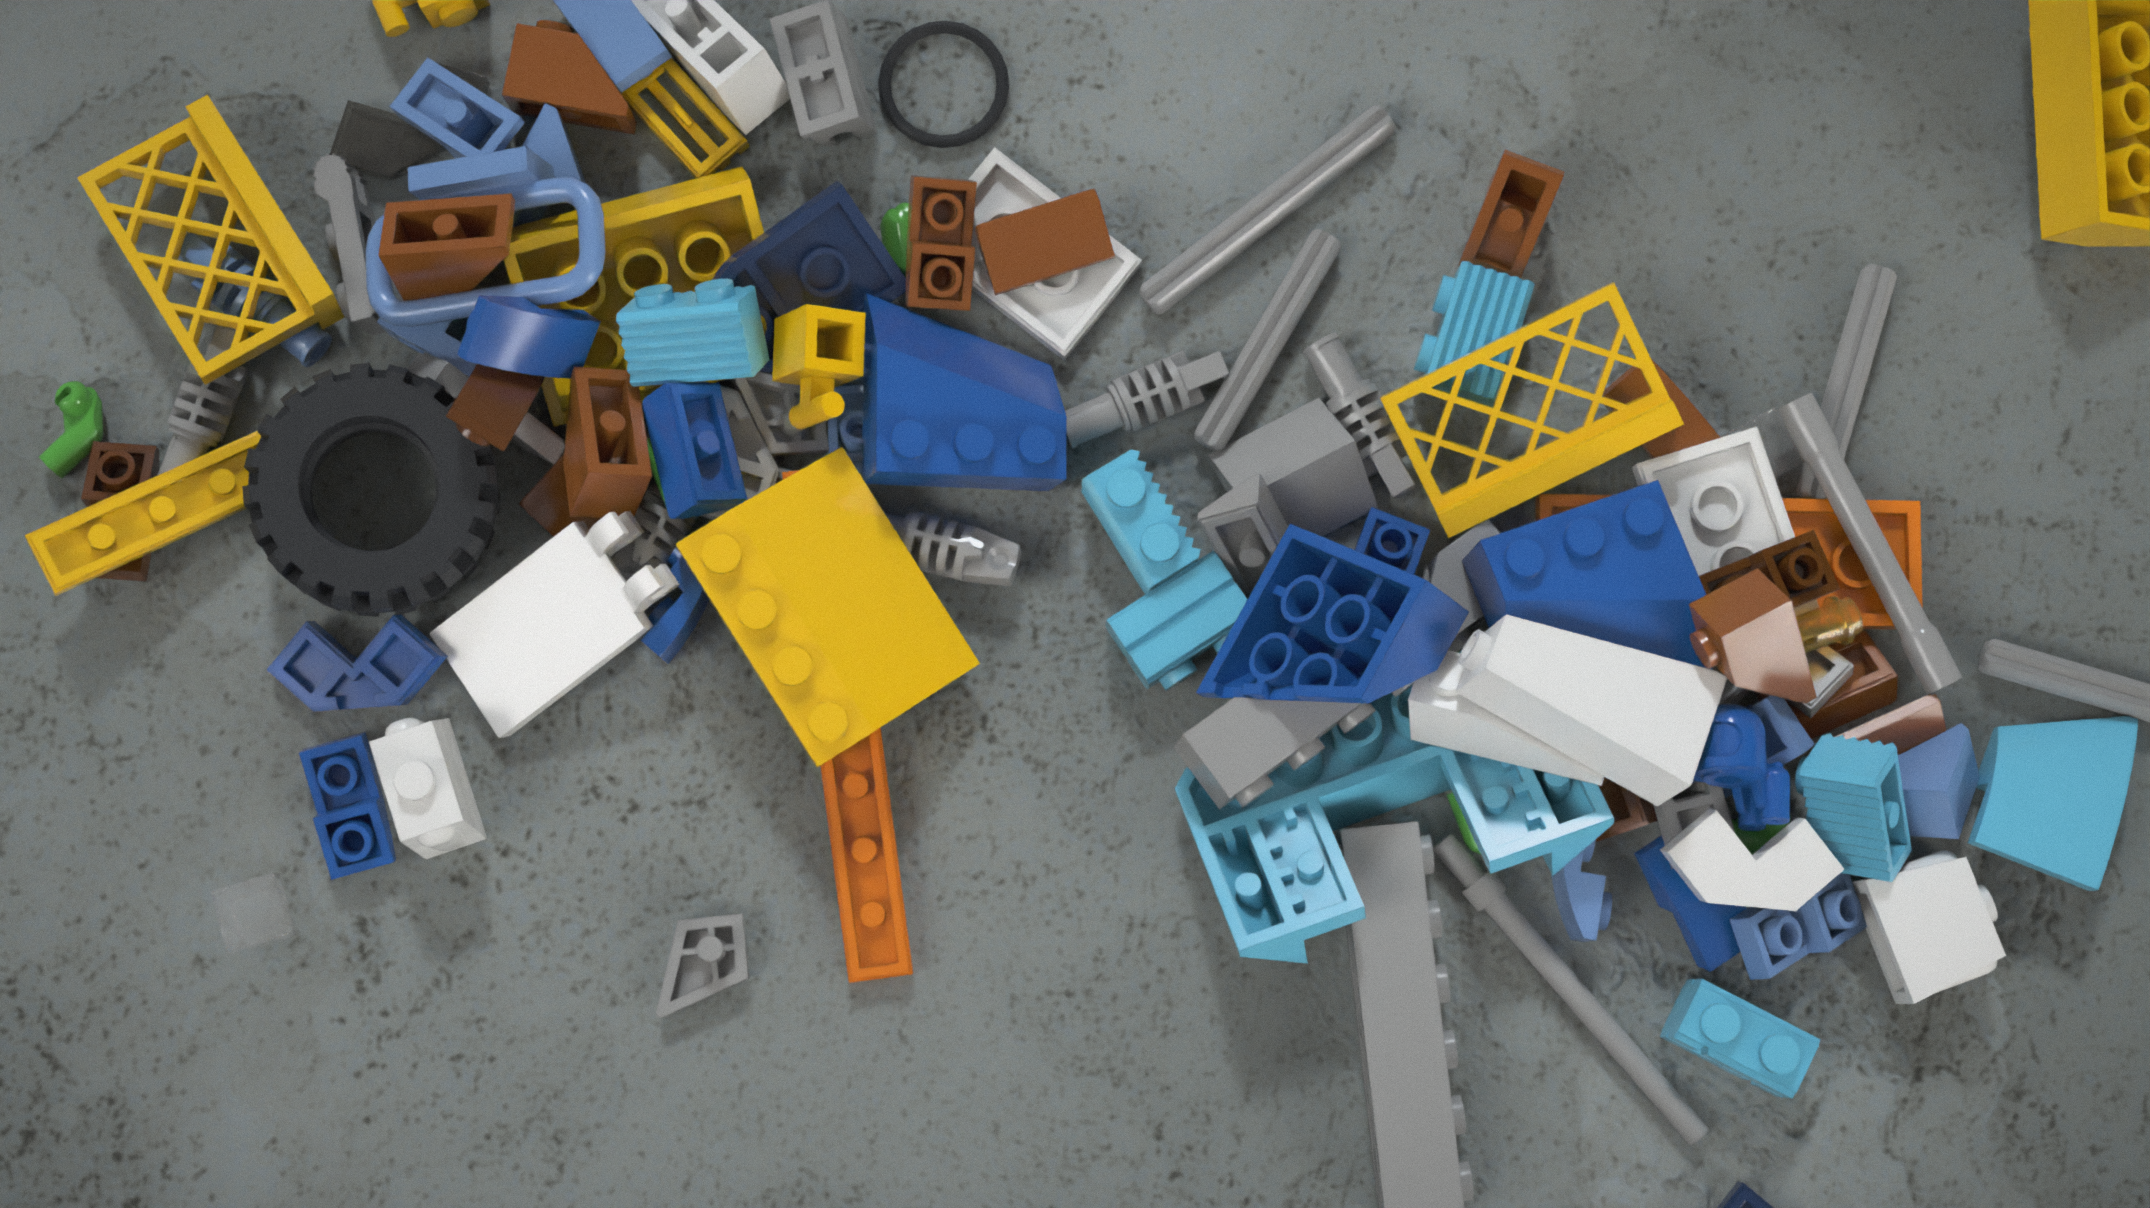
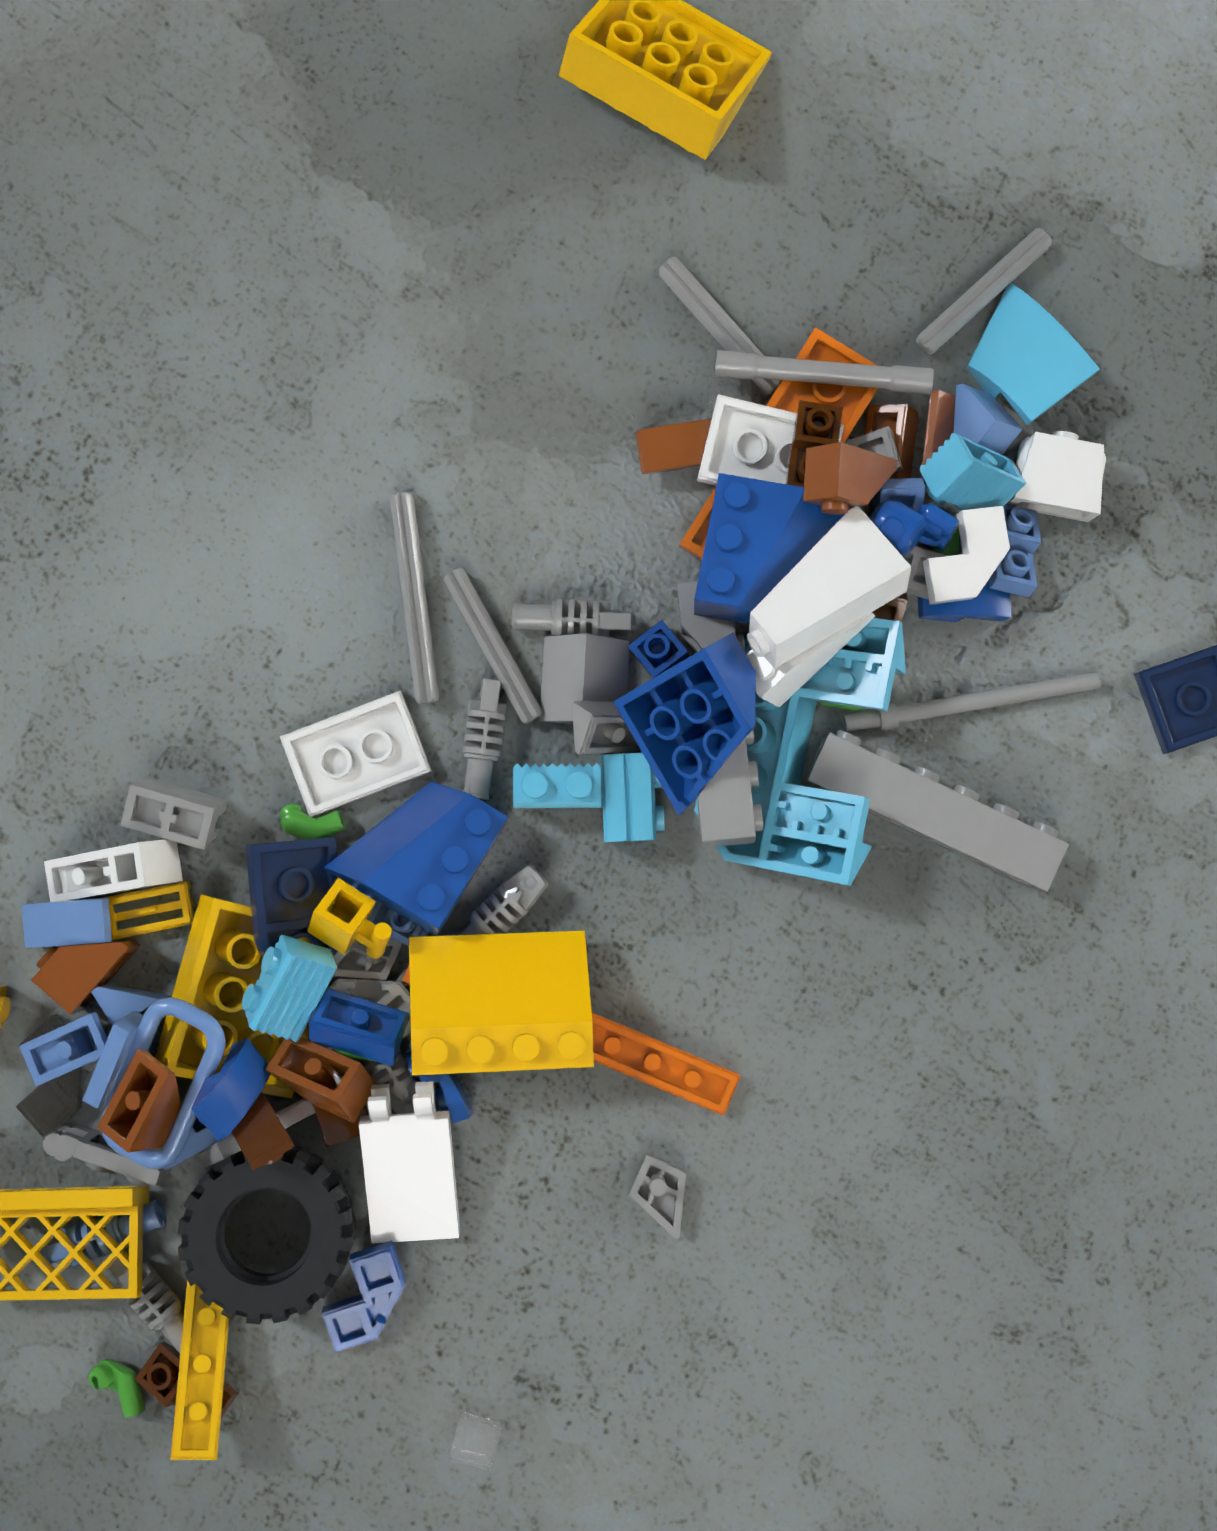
camera: 55 degrees left, 5 degrees up
blue slope [299,732,396,880] -> none
white torso [369,718,487,859] -> none
black tyre [878,21,1009,148] -> none
dark orange slope [906,175,977,311] -> none
dark orange slope [975,189,1115,296] -> none
yellow fence [1380,282,1684,538] -> none
medium azure brick [1414,261,1535,407] -> none
dark orange slope [1459,149,1565,278] -> none
medium blue slope [1551,839,1612,942] -> none
medium azure brick [1660,979,1821,1099] -> none
clear yellow pin [1796,595,1863,654] -> none

